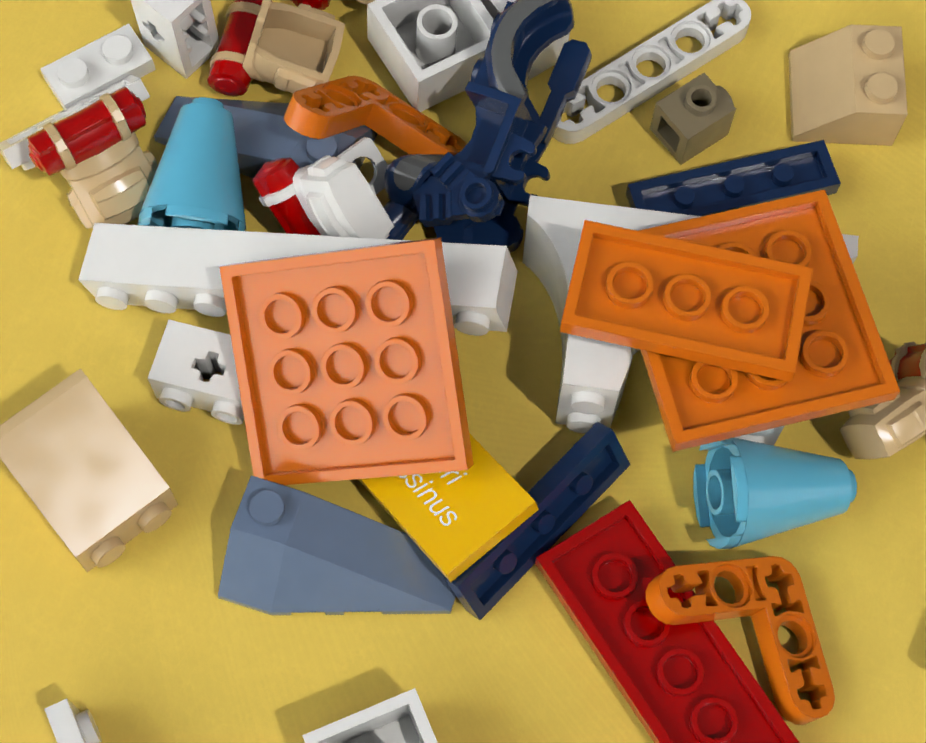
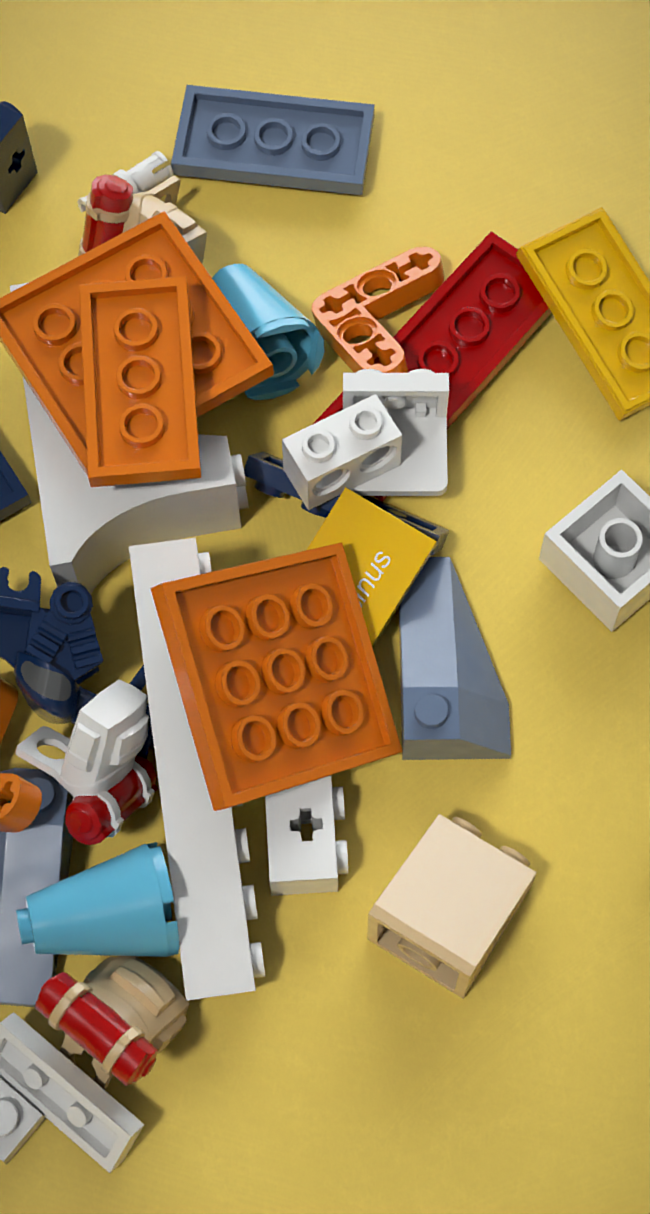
camera: 105 degrees left, 0 degrees up
none -> white brick [282,394,402,510]
none -> white bracket [343,369,449,496]

